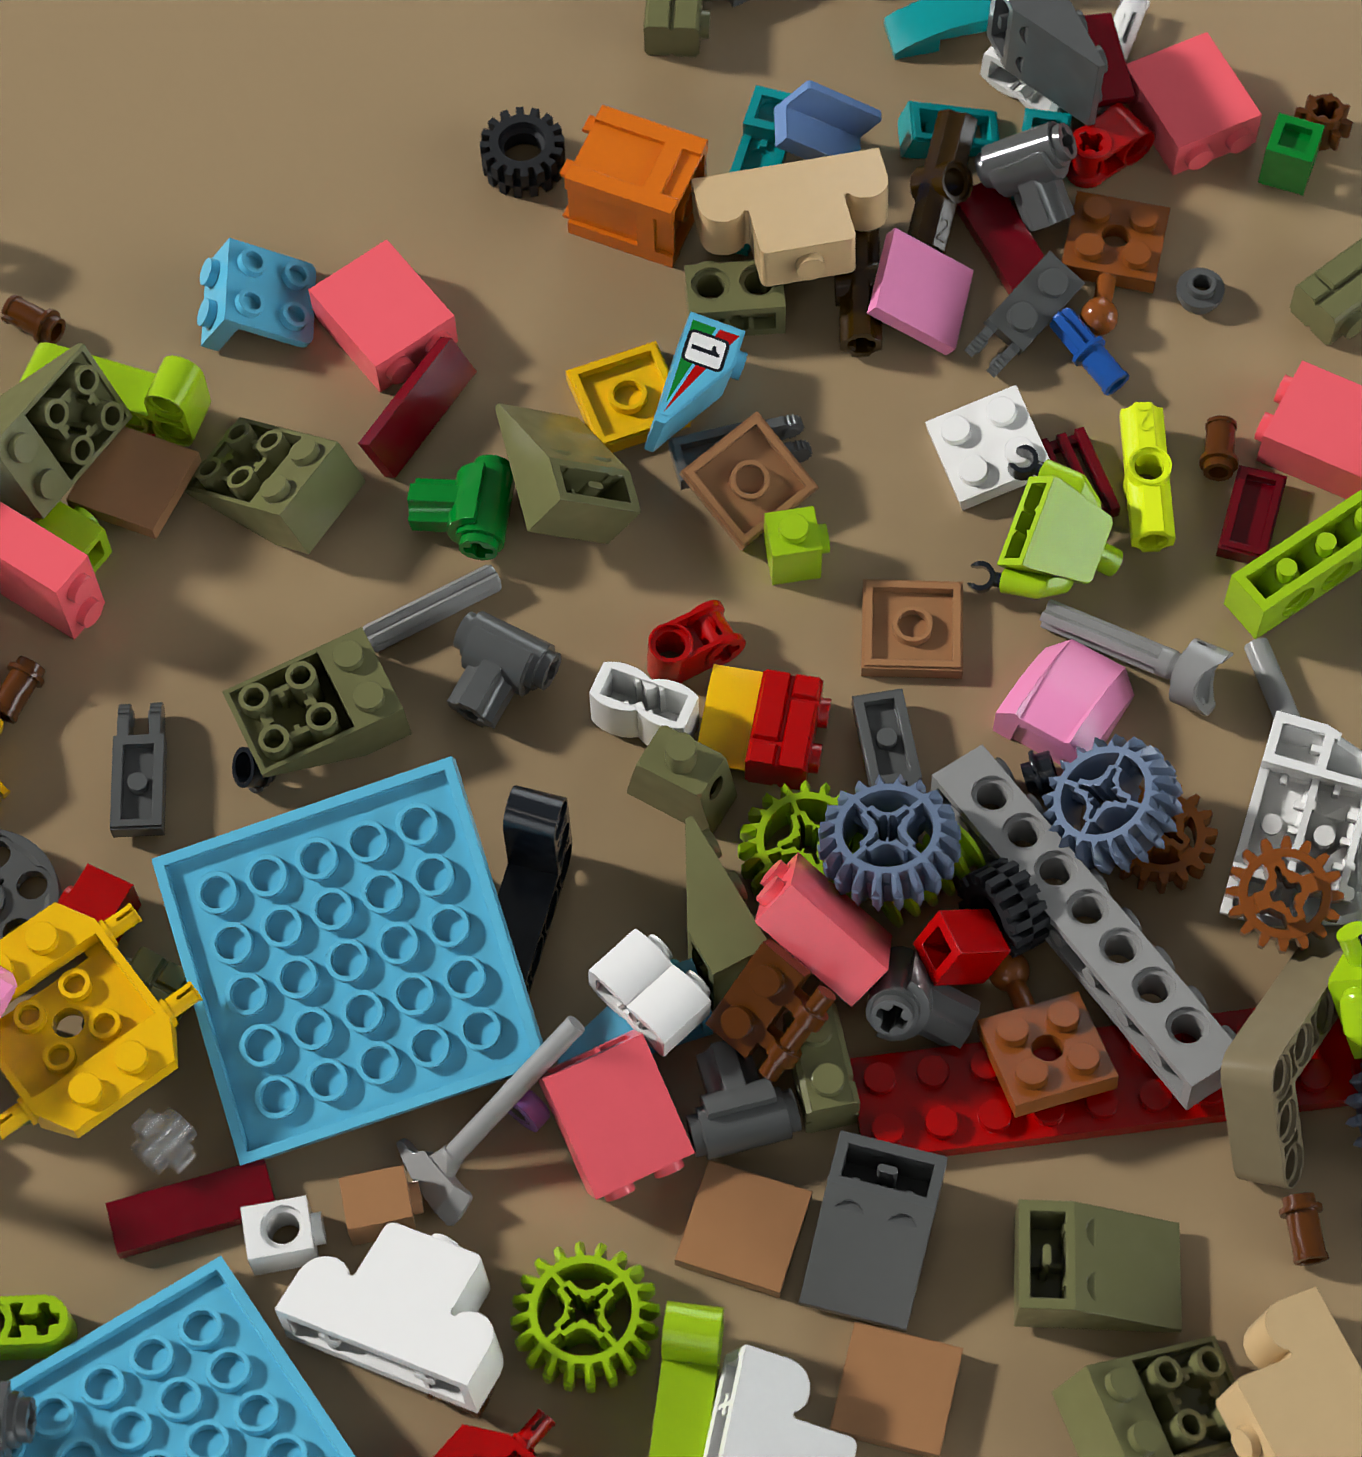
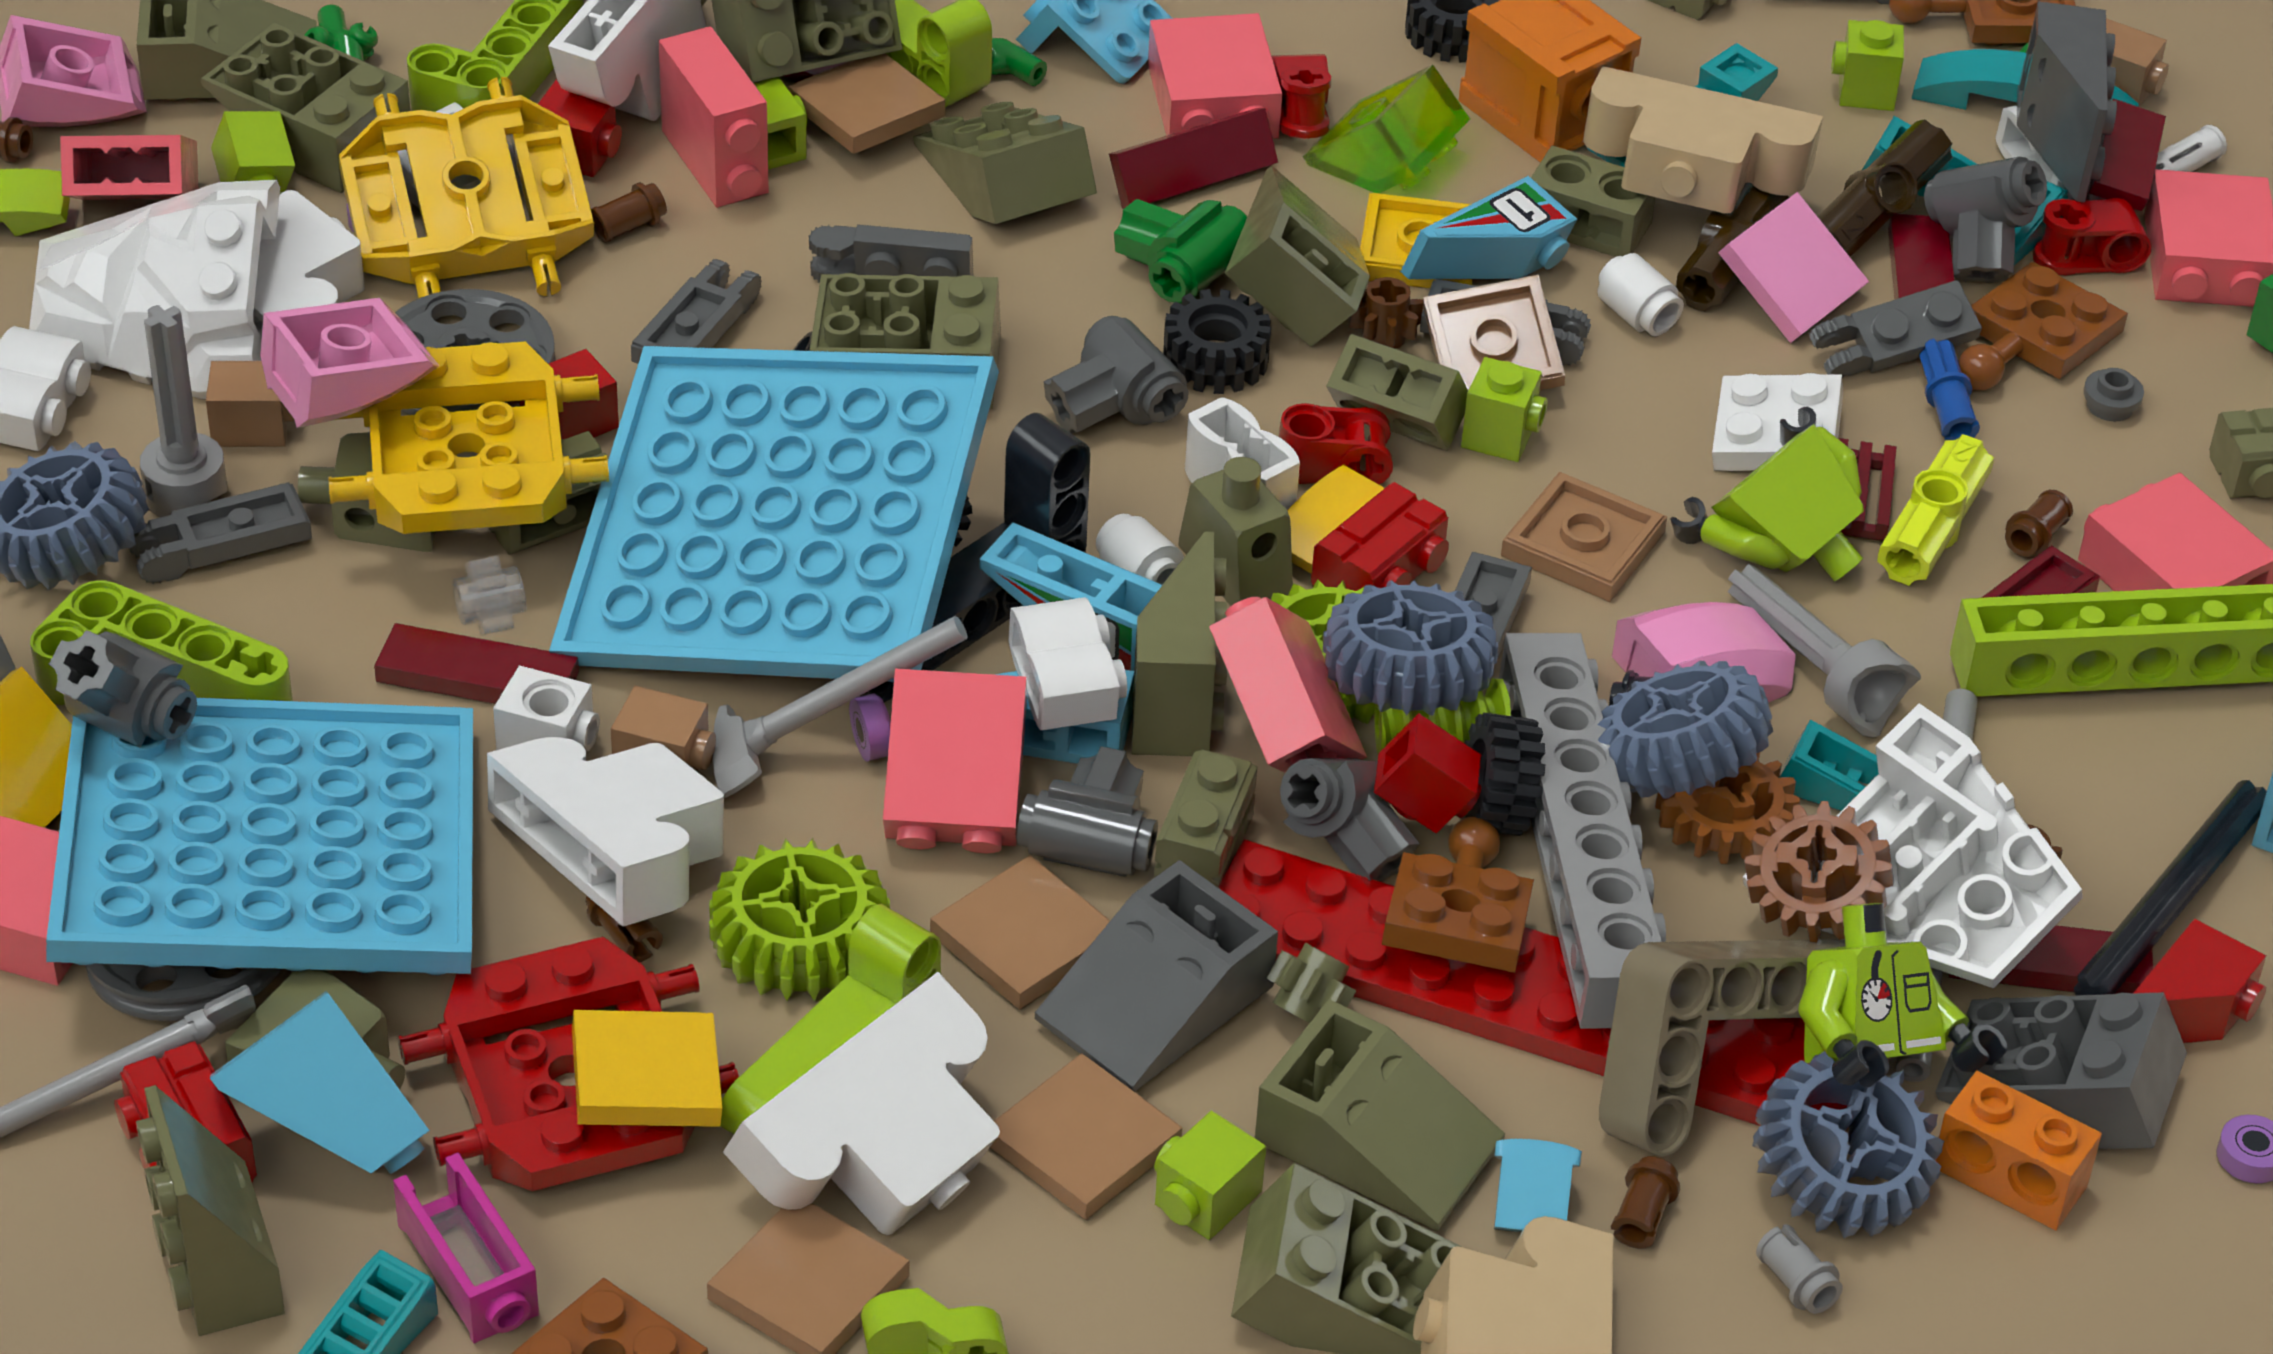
camera: 25 degrees right, 20 degrees down
light grey axle [363,565,502,652] -> none
reddish brown plate [705,938,836,1082] -> none
medium blue panel [774,80,882,160] -> none
none -> dark grey hinge [808,224,974,283]
none -> medium azure slope [980,523,1162,671]
none -> green arm [991,38,1047,86]
none -> white brick [1096,514,1184,585]
none -> lime brick [1154,1110,1266,1241]
none -> black tyre [1163,289,1271,394]
none -> olive gear [1267,942,1356,1023]
none -> red piece [1271,54,1331,139]
none -> clear neon green slope [1303,65,1471,193]
none -> olive brick [1326,334,1468,451]
none -> reddish brown gear [1349,277,1423,349]
none -> medium azure tile [1494,1139,1582,1232]
none -> white brick [1598,253,1684,336]
none -> teal slope [1780,720,1879,811]
none -> lime brick [1831,20,1904,111]

